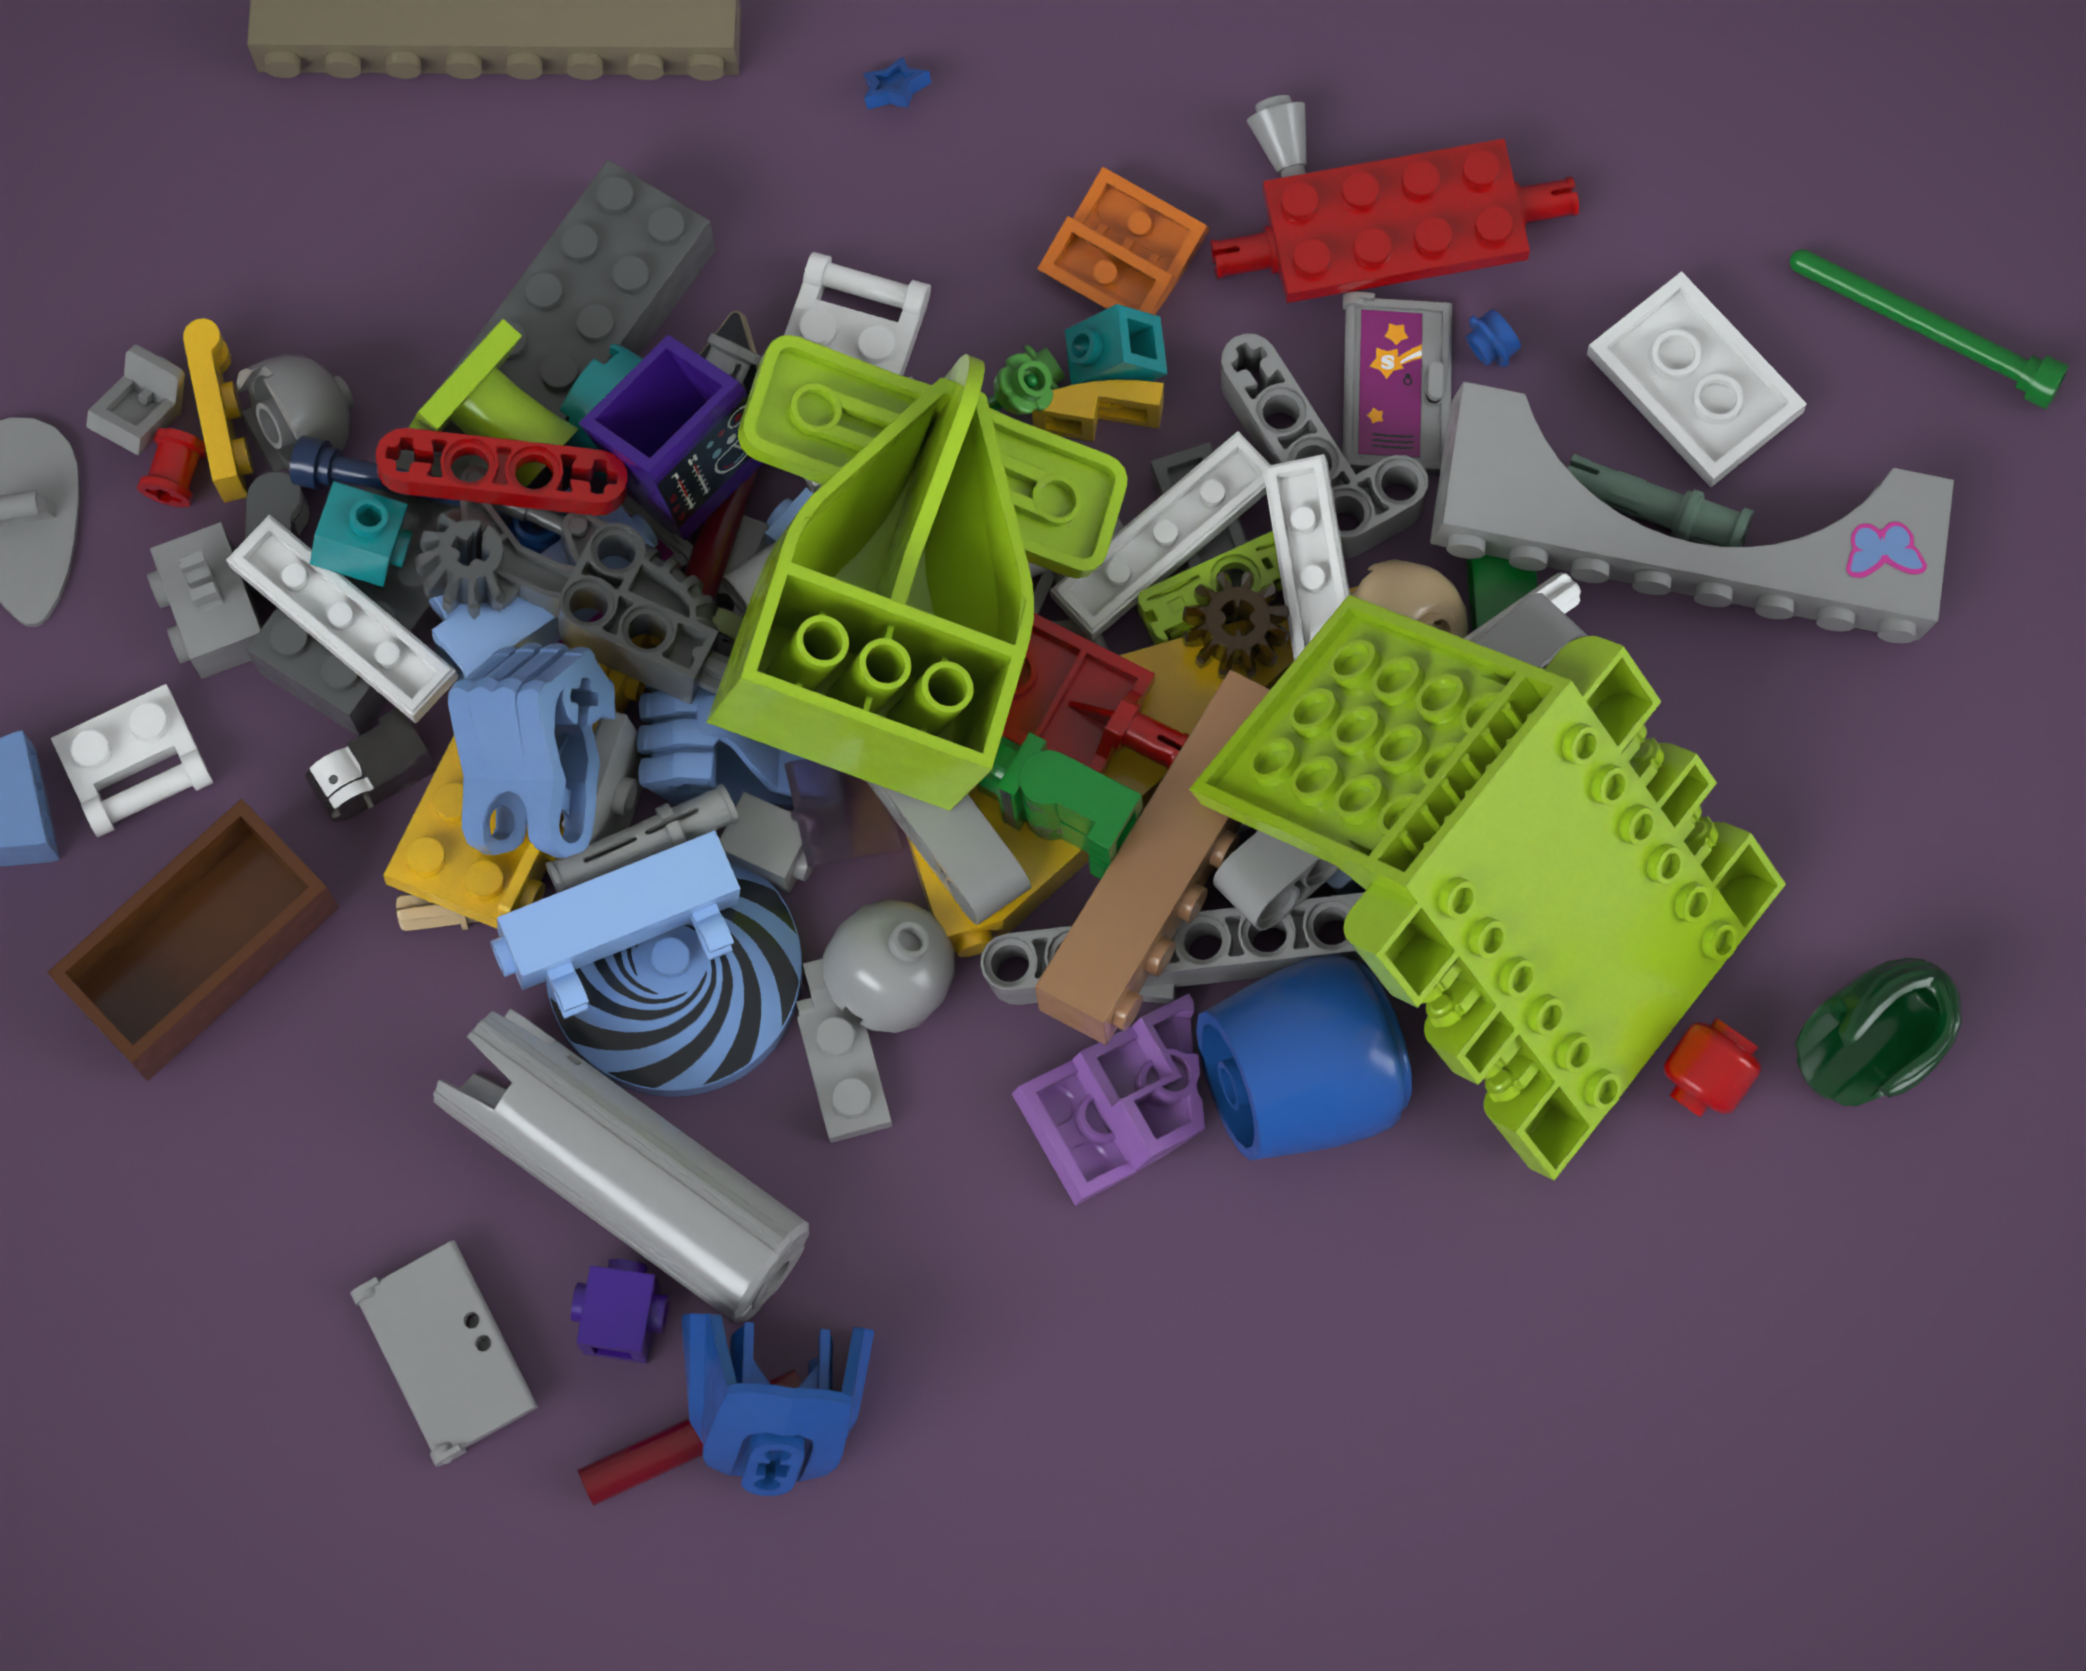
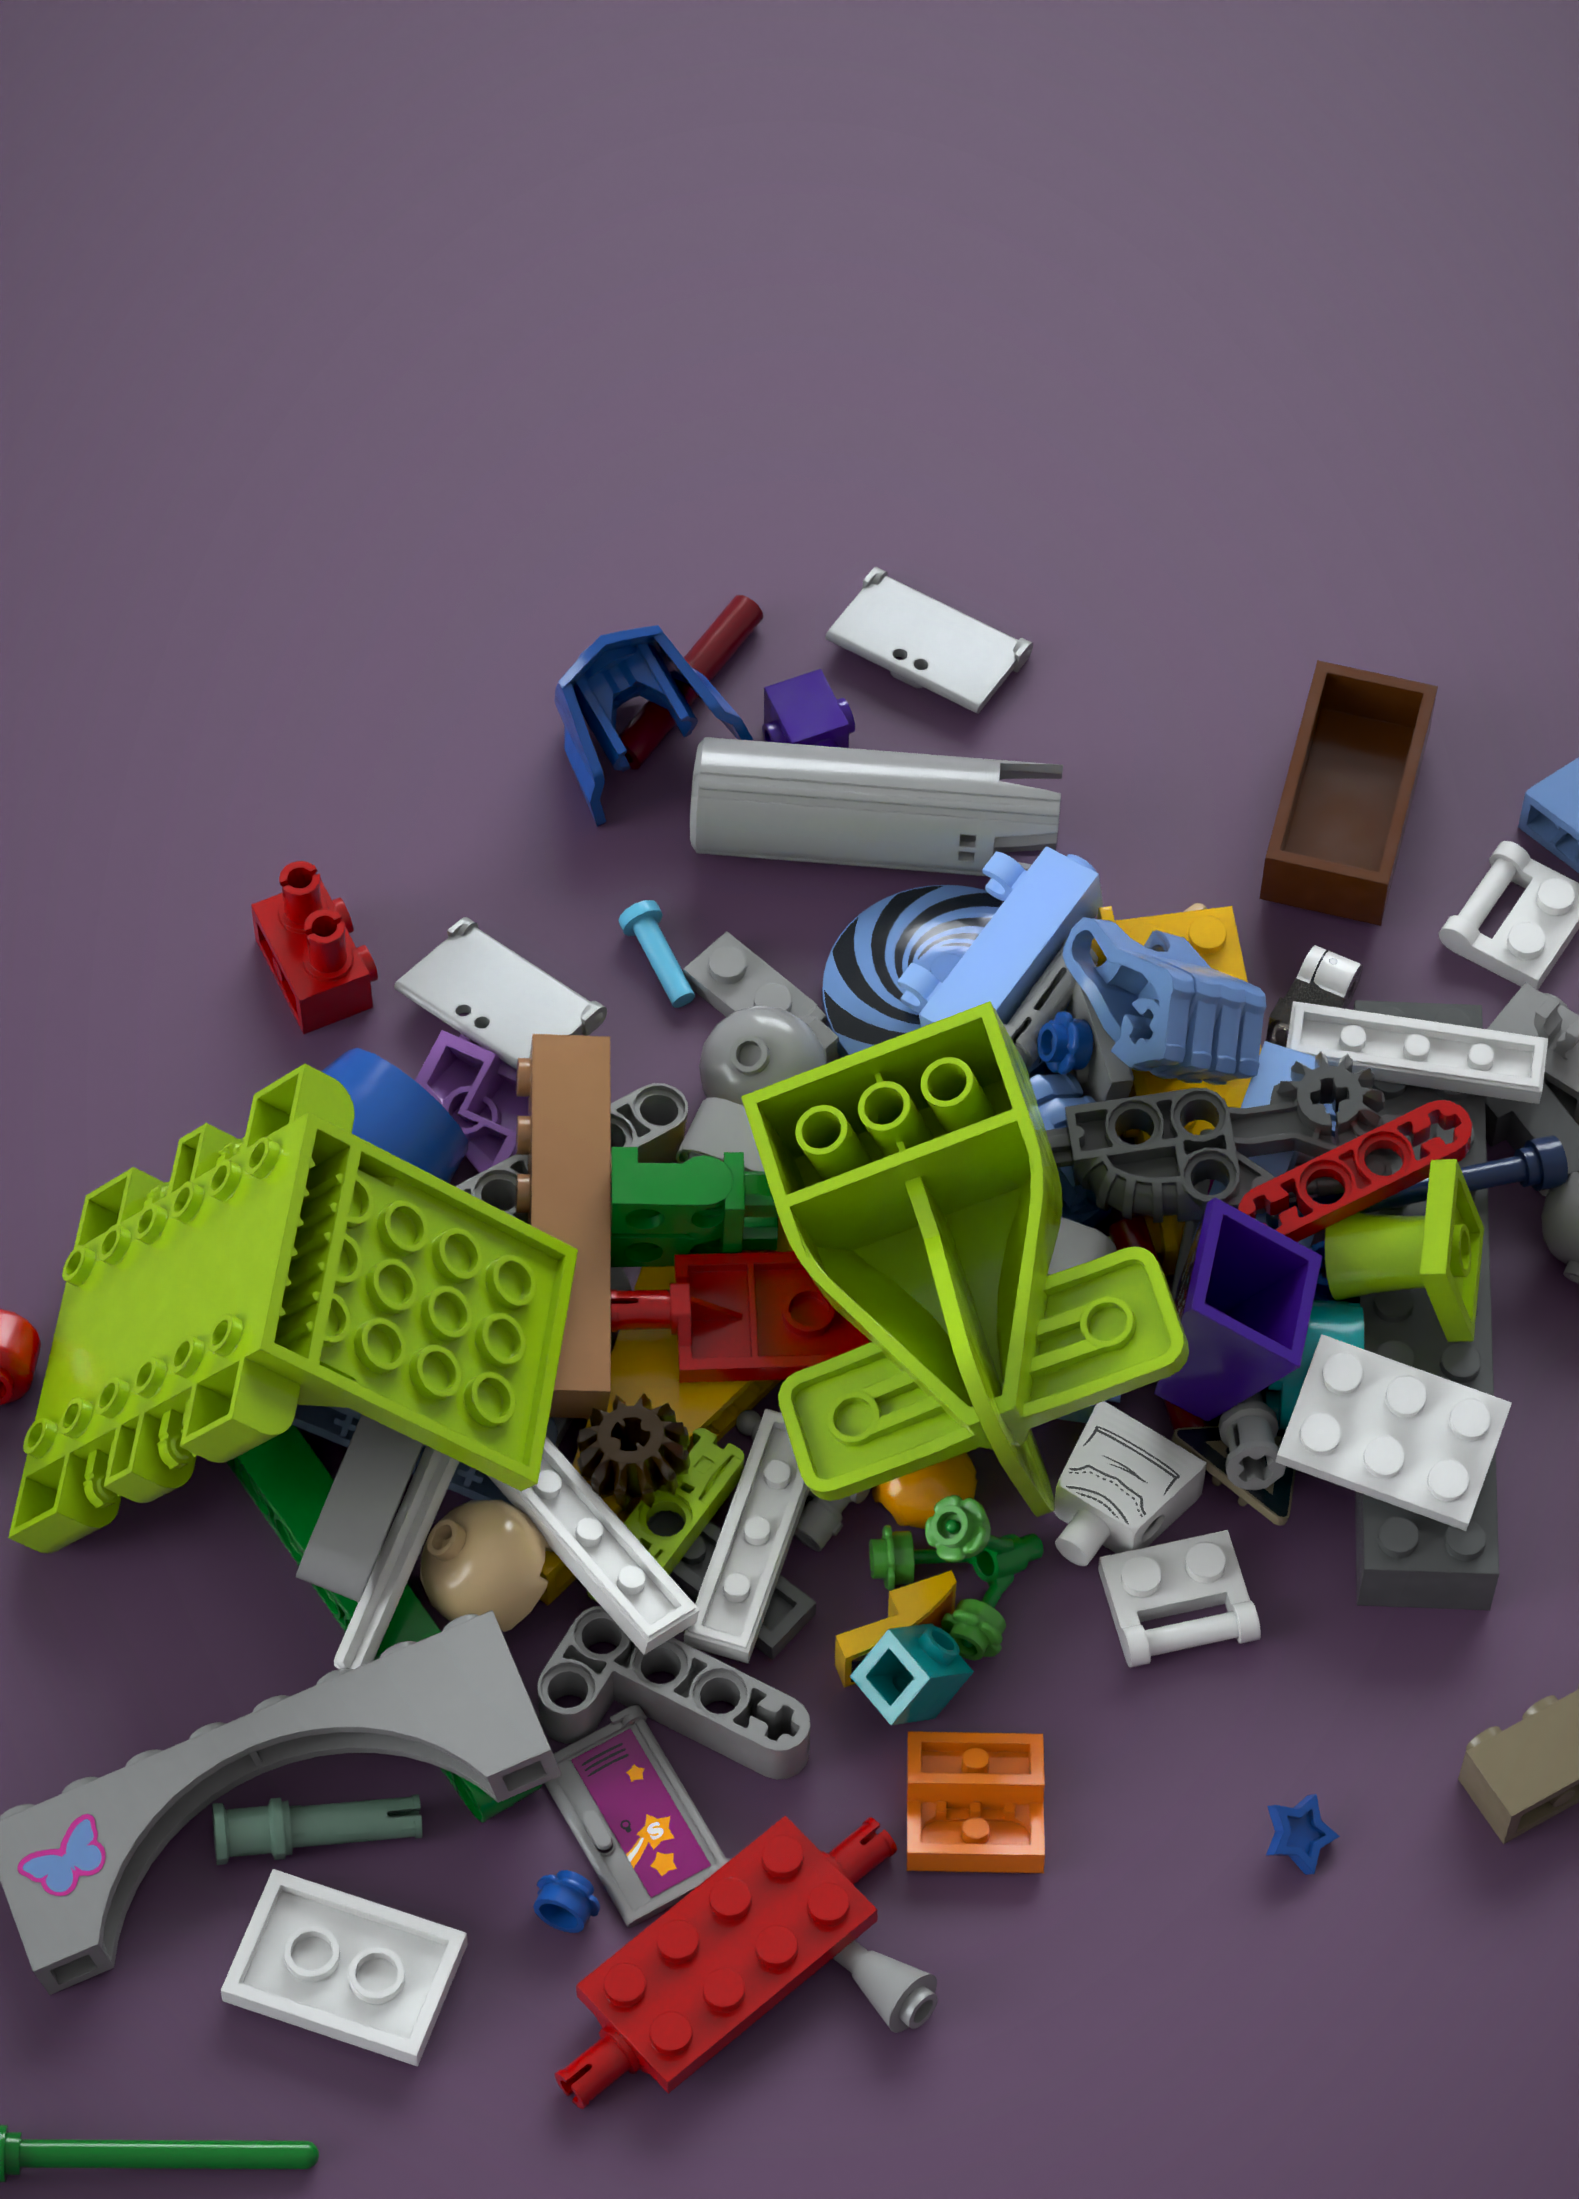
camera: 145 degrees right, 15 degrees down
teal brick [310,481,414,587] -> none
none -> red brick [251,861,378,1034]
none -> door [394,917,607,1070]
none -> medium azure piece [618,900,695,1008]
none -> blue plate [1037,1011,1093,1075]
none -> white plate [1275,1334,1512,1531]

